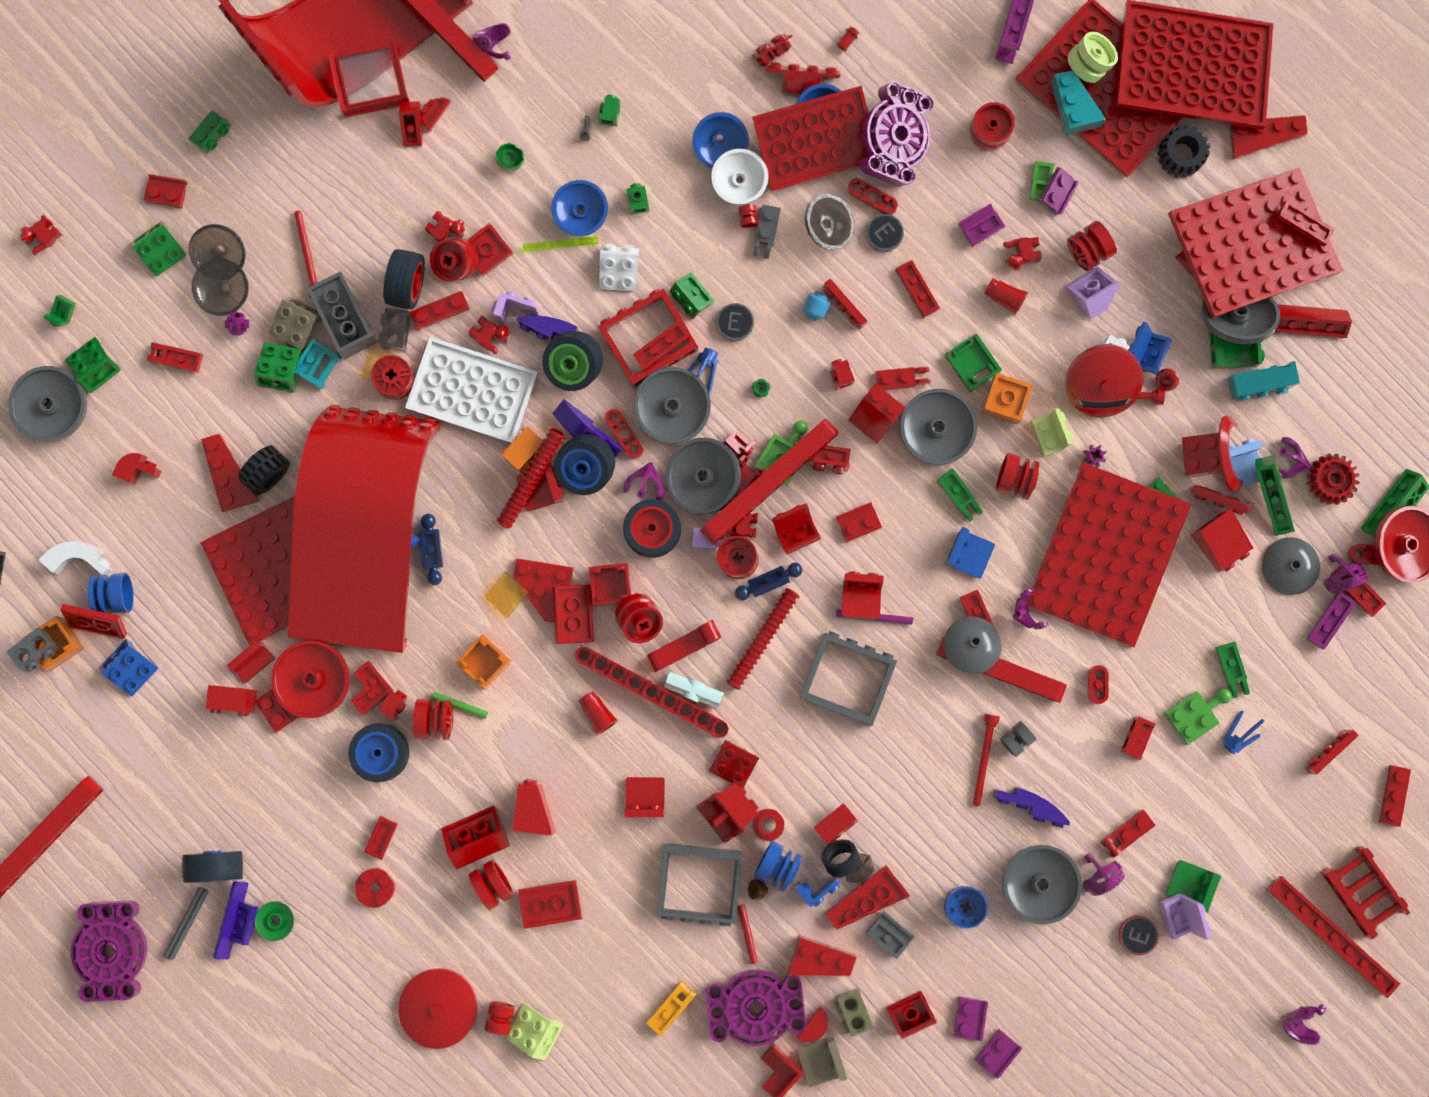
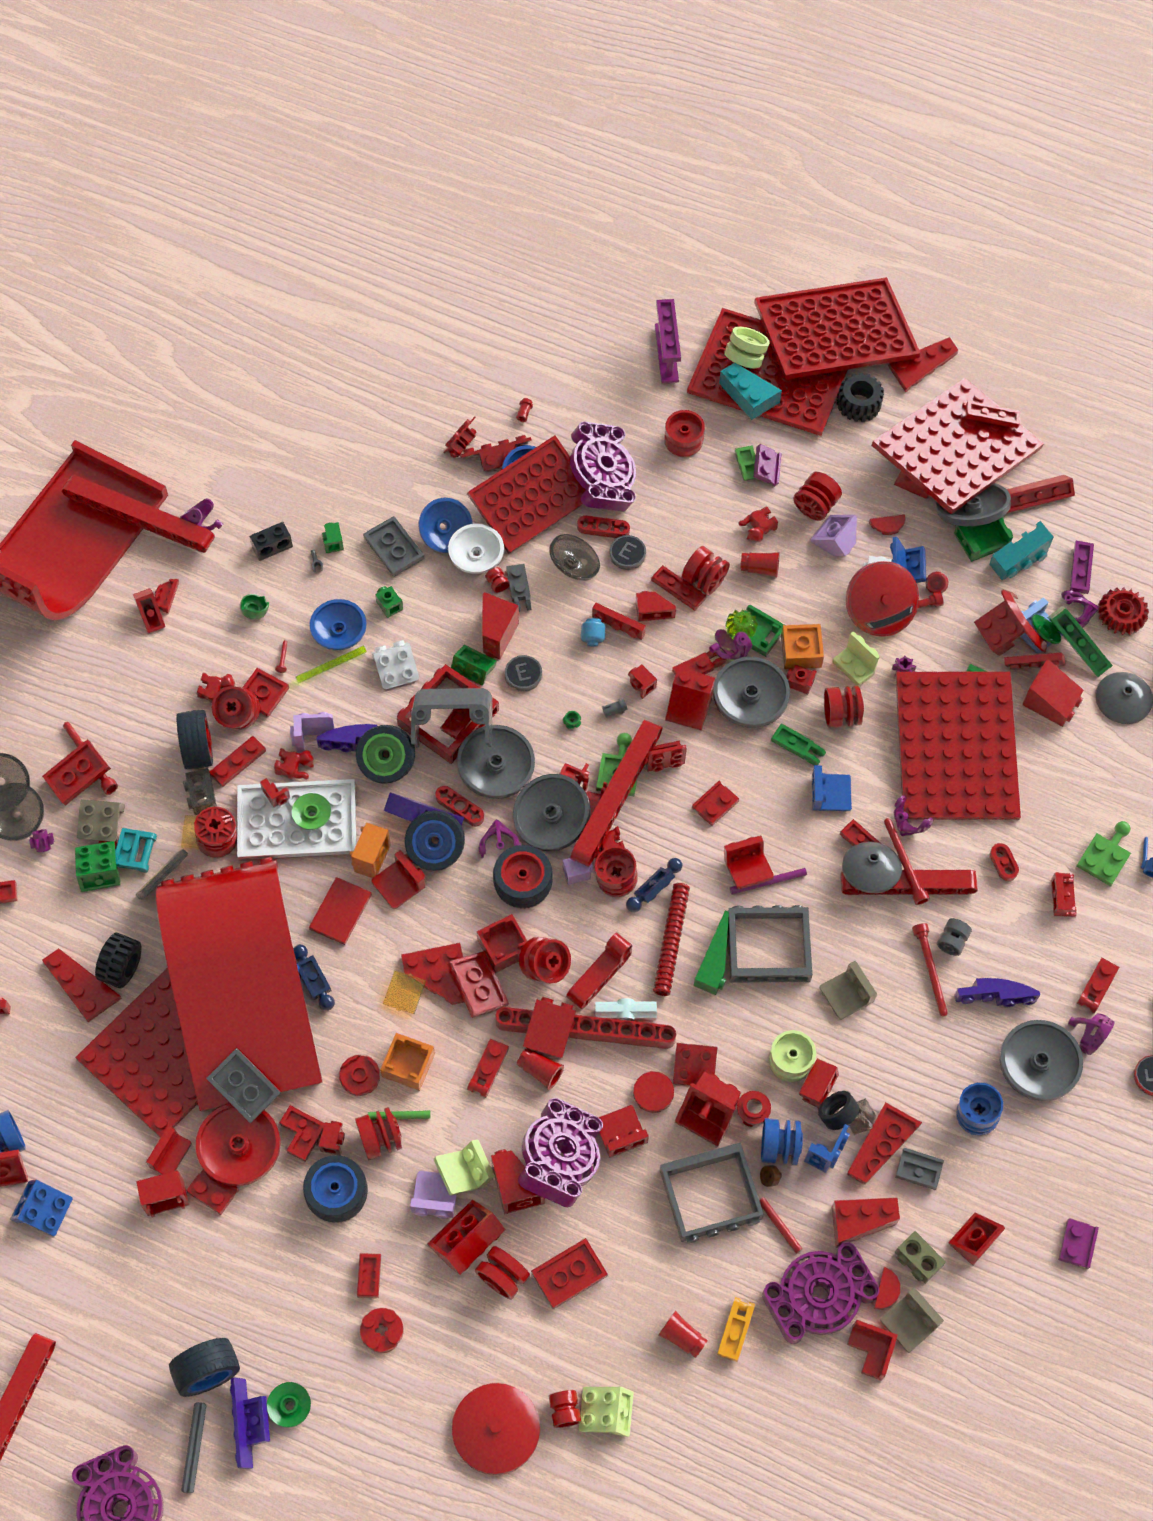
camera: 25 degrees left, 20 degrees down
dark grey slope [307,271,378,359] -> none
piece [328,41,410,118] -> none
red piece [497,428,565,528] -> none
blue plant [688,348,719,395] -> none
red bracket [772,503,821,555] -> none
magenta plate [953,996,988,1041] -> none
magenta plate [958,203,1005,247] -> none
green hinge [1215,642,1250,698] -> none
none -> red plate [42,739,111,806]
none -> clear smoke tile [135,849,188,900]
none -> dark grey plate [206,1048,281,1123]
none -> black brick [249,522,293,561]
none -> red bracket [260,778,290,808]
none -> red pin [275,640,288,673]
none -> bright green dish [292,793,331,830]
none -> red tile [309,877,372,945]
none -> red tile [339,1055,380,1096]
none -> dark grey plate [363,516,425,577]
none -> lavender bracket [410,1171,457,1219]
none -> dark grey windscreen [411,688,492,748]
none -> yellowish green bracket [434,1139,495,1196]
none -> red plate [467,1038,509,1098]
none -> red slope [482,592,519,660]
none -> magenta piece [518,1098,603,1208]
none -> red panel [523,997,576,1058]
none -> dark grey pin [602,699,628,718]
none -> red tile [633,1071,674,1113]
none -> red slope [635,591,676,622]
none -> red plant [658,1310,708,1358]
none -> red wheel [681,546,730,595]
none -> green slope [694,910,729,995]
none -> magenta helmet [709,629,752,660]
none -> clear neon green gear [725,609,758,639]
none -> yellowish green wheel [768,1030,816,1082]
none -> red brick [786,665,817,695]
none -> dark tan bracket [819,960,877,1020]
none -> red tile [869,514,906,535]
none -> red piece [884,818,930,905]
none -> green dish [1031,614,1061,644]
none -> magenta plate [1070,540,1094,594]

